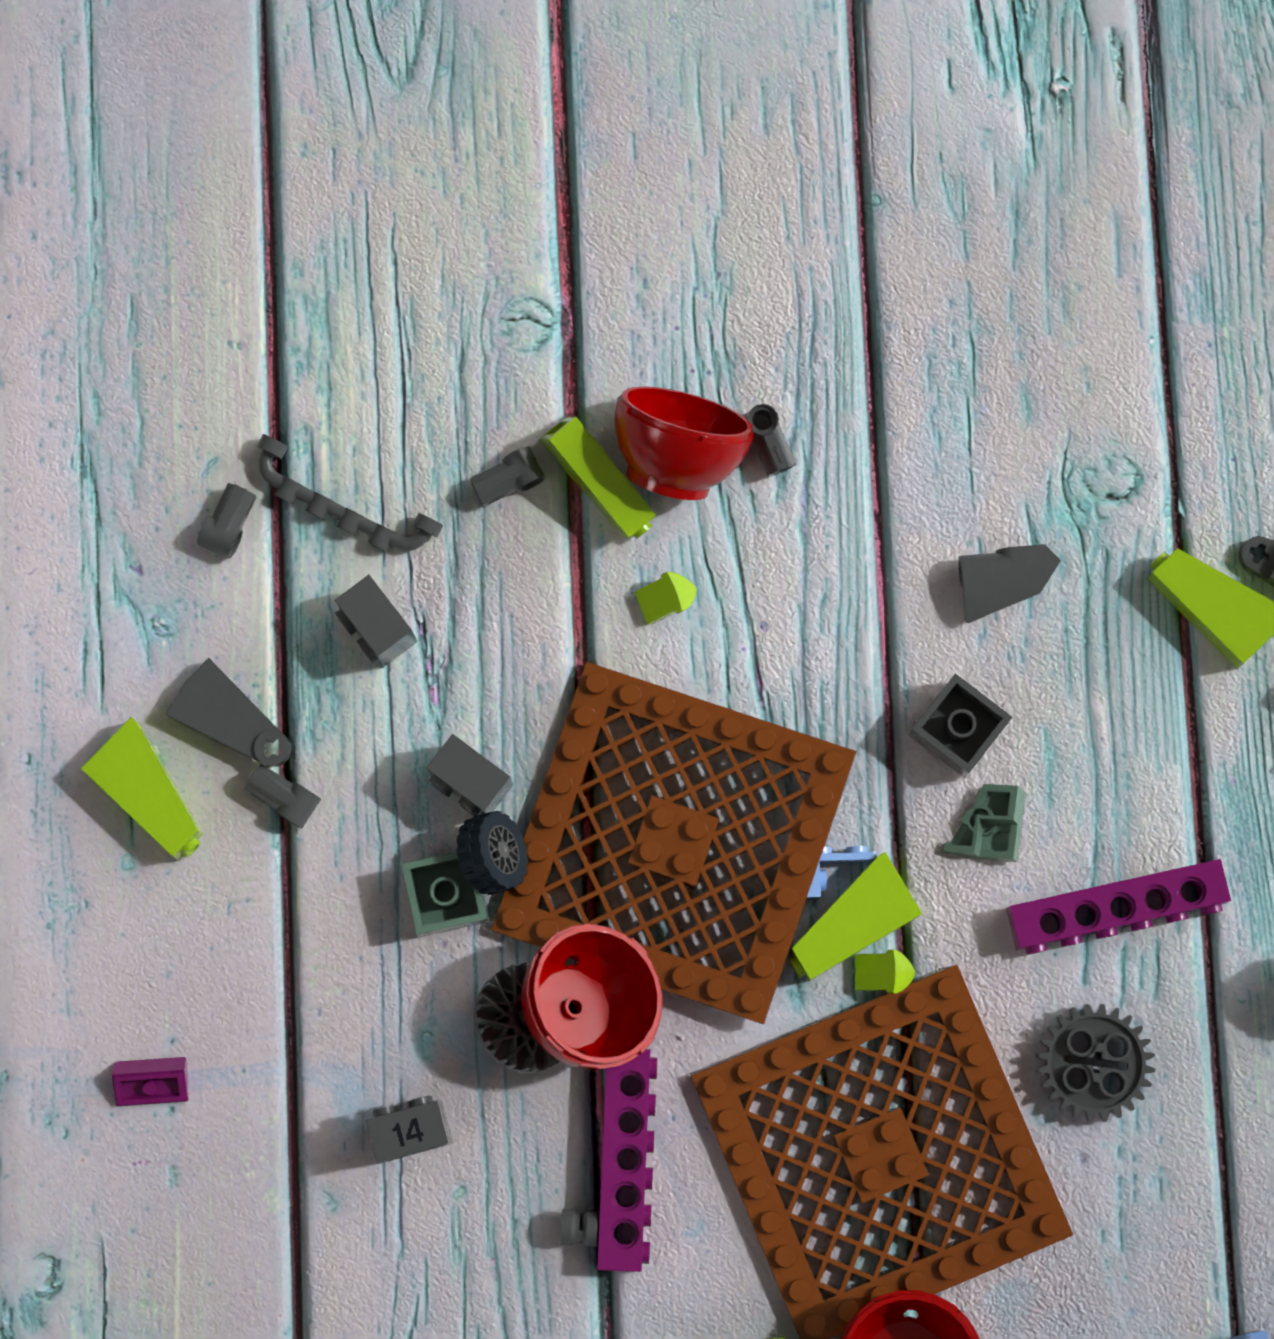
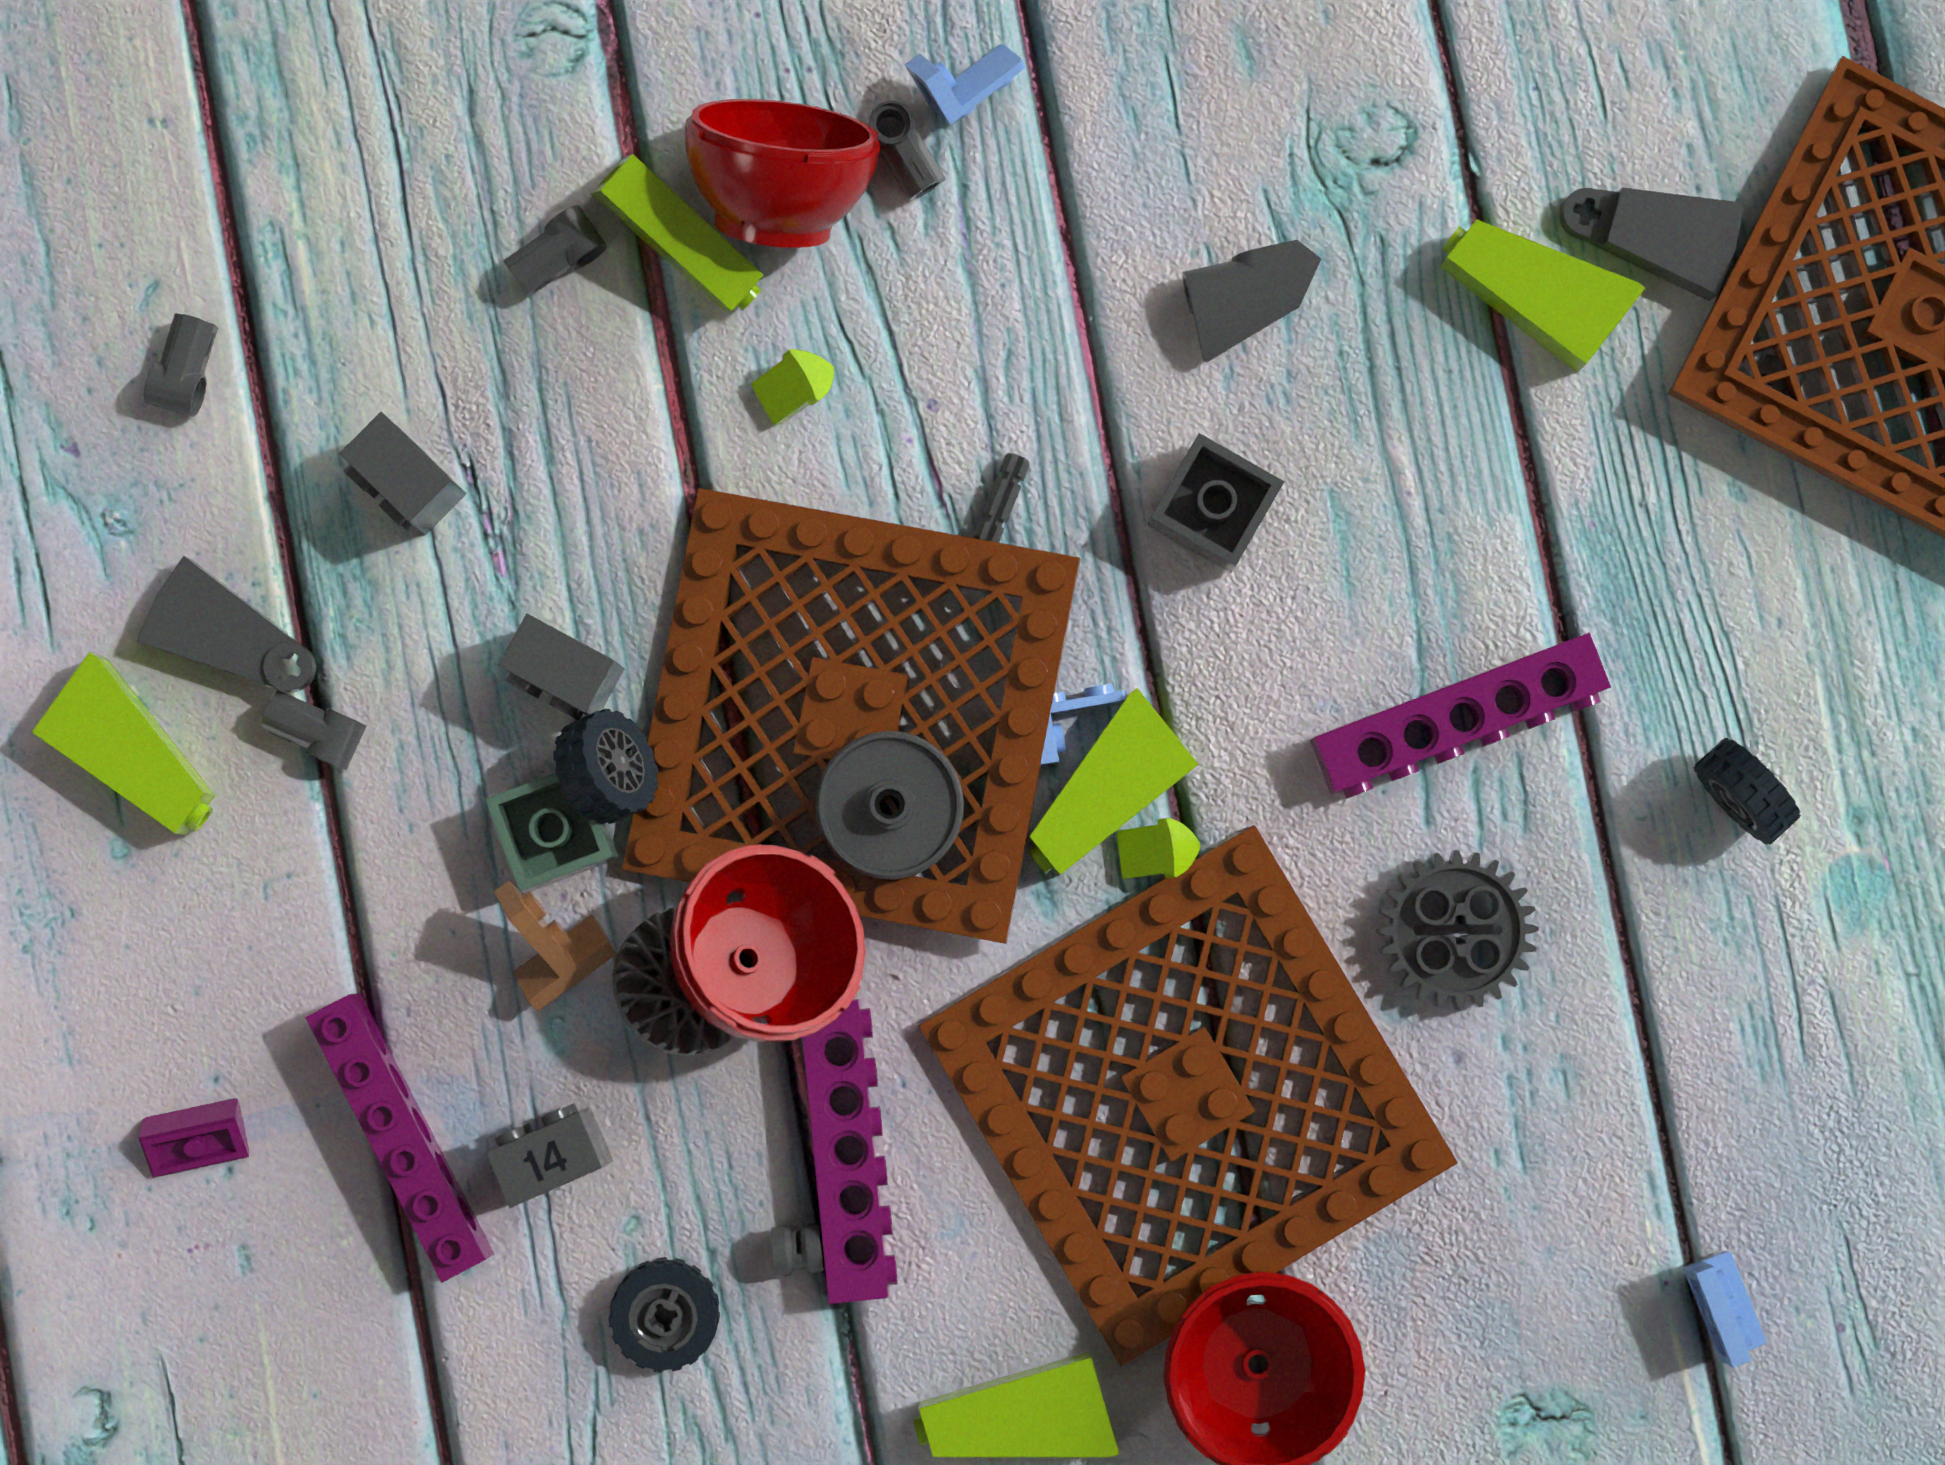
camera: 10 degrees left, 5 degrees up
dark grey bar [257,434,443,552] -> none
sand green slope [944,784,1026,862] -> none
none -> magenta brick [305,993,495,1283]
none -> medium nougat bracket [494,880,618,1012]
none -> black wheel [609,1257,720,1373]
none -> dark grey wheel [815,731,964,879]
none -> light blue bracket [904,44,1025,125]
none -> dark grey axle [974,453,1030,543]

